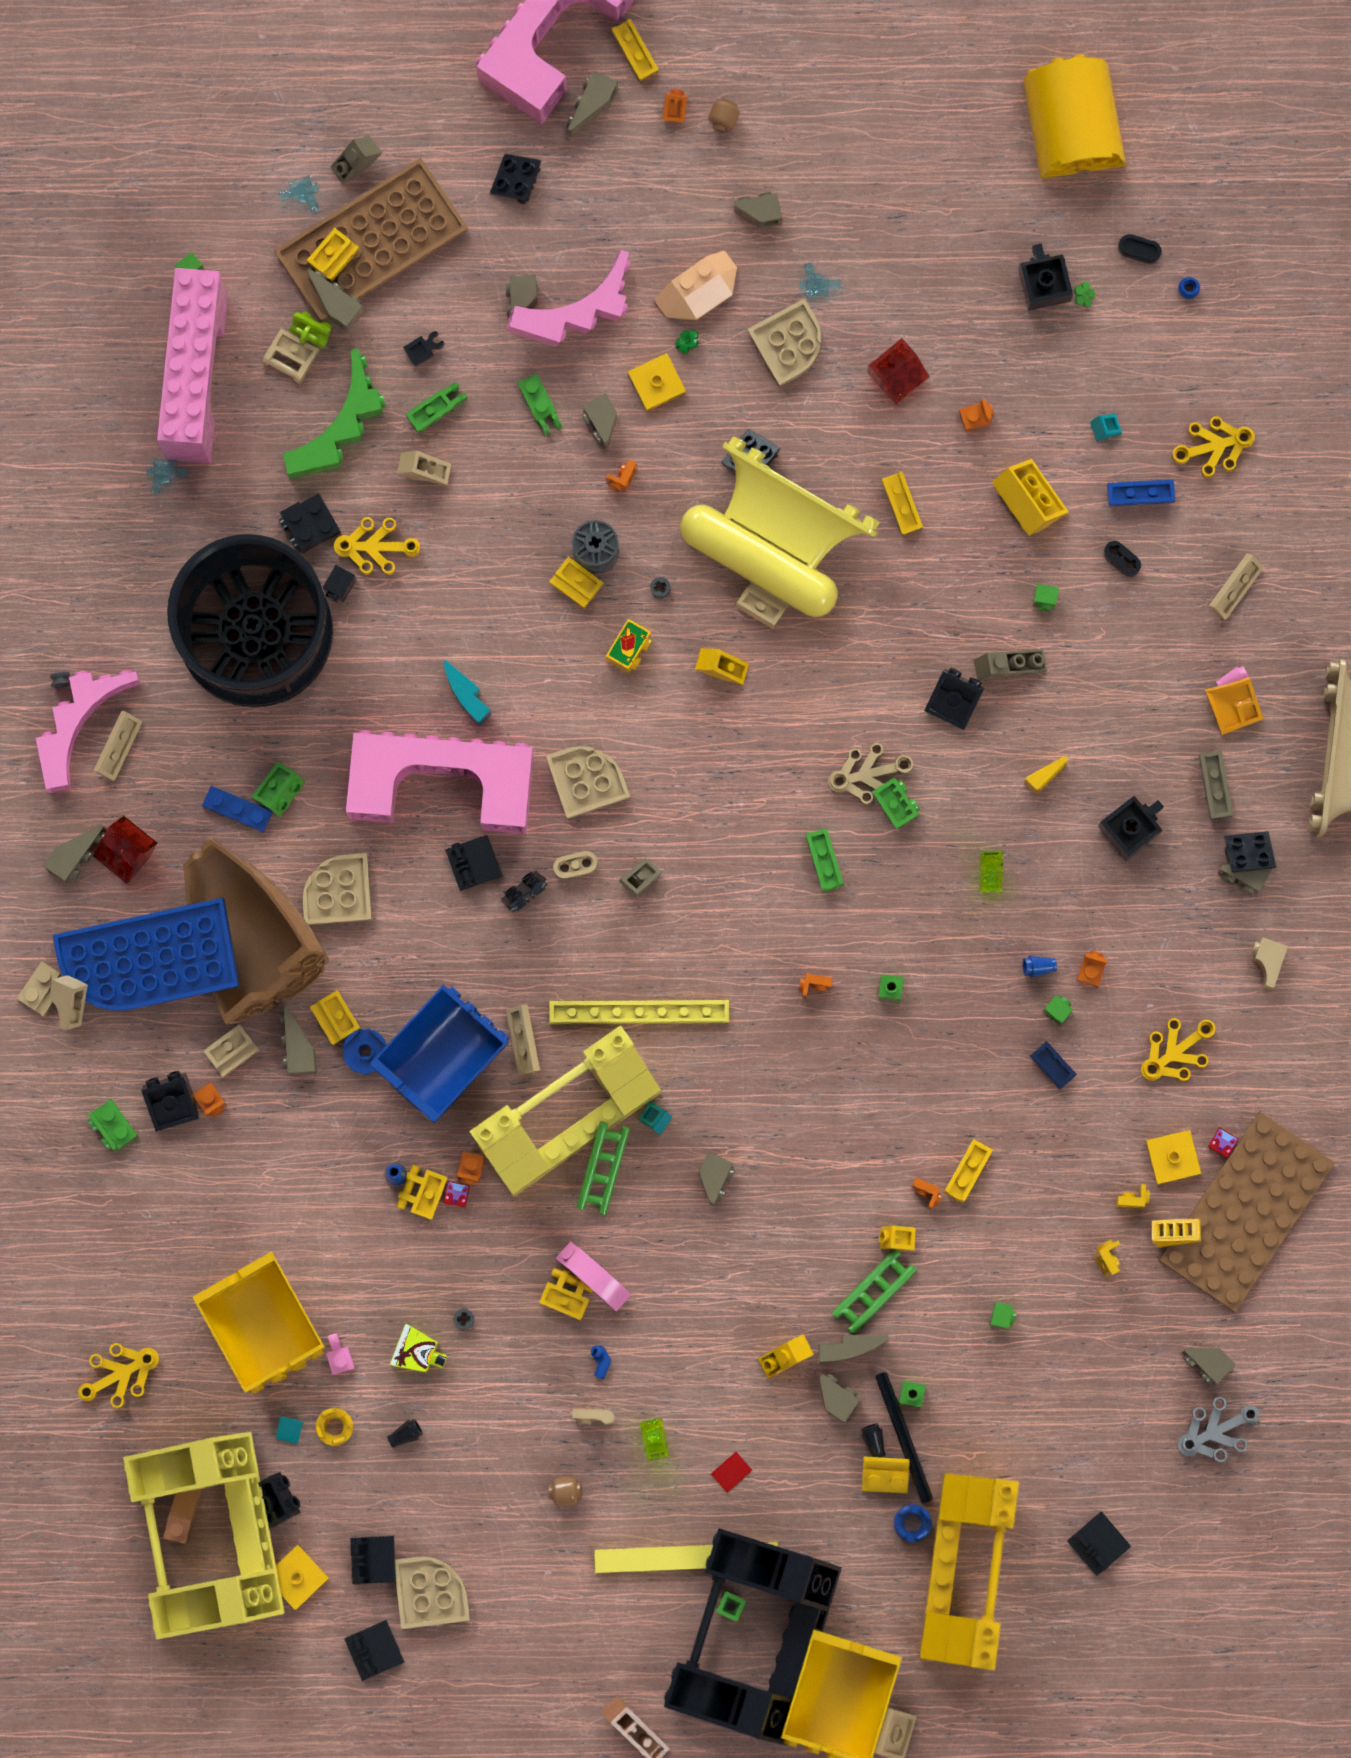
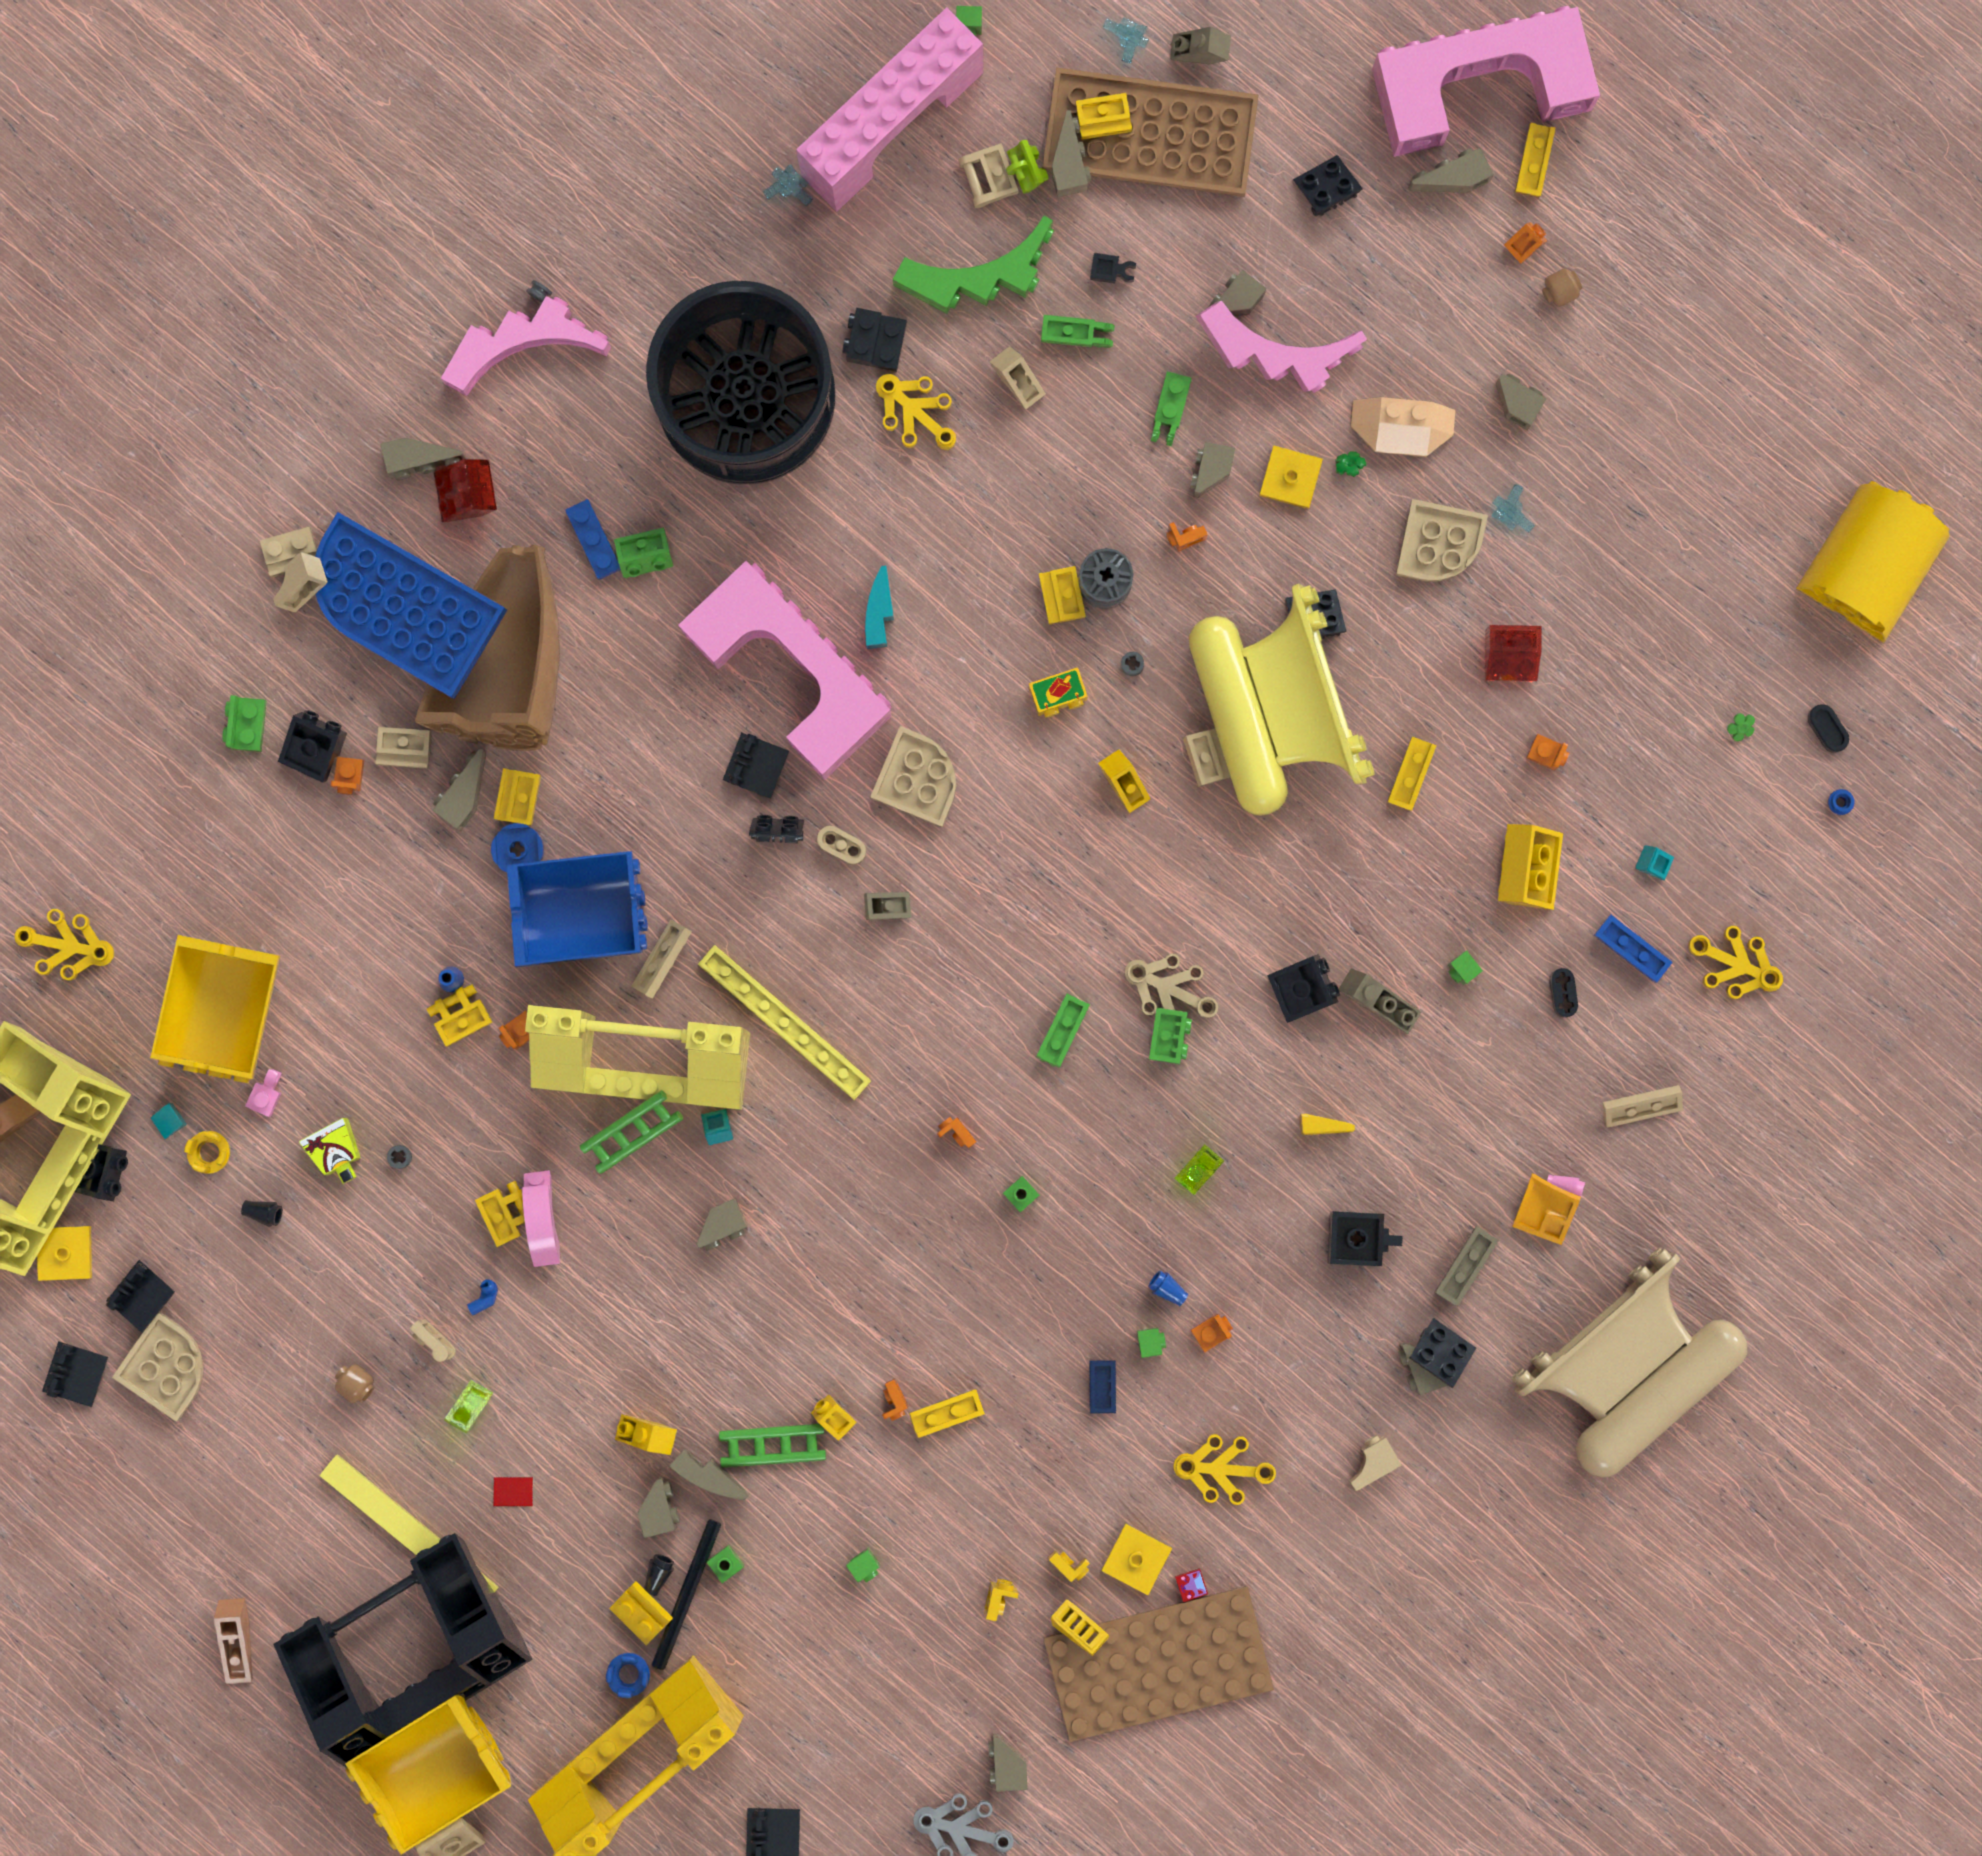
camera: 40 degrees right, 5 degrees up
tan plate [93,711,143,781] -> none
tan plate [303,853,372,925] -> none
black brick [323,565,357,603] -> none
tile [443,1181,470,1208] -> none
bright green plate [716,1591,746,1622] -> none
black hinge [1018,243,1073,311] -> none

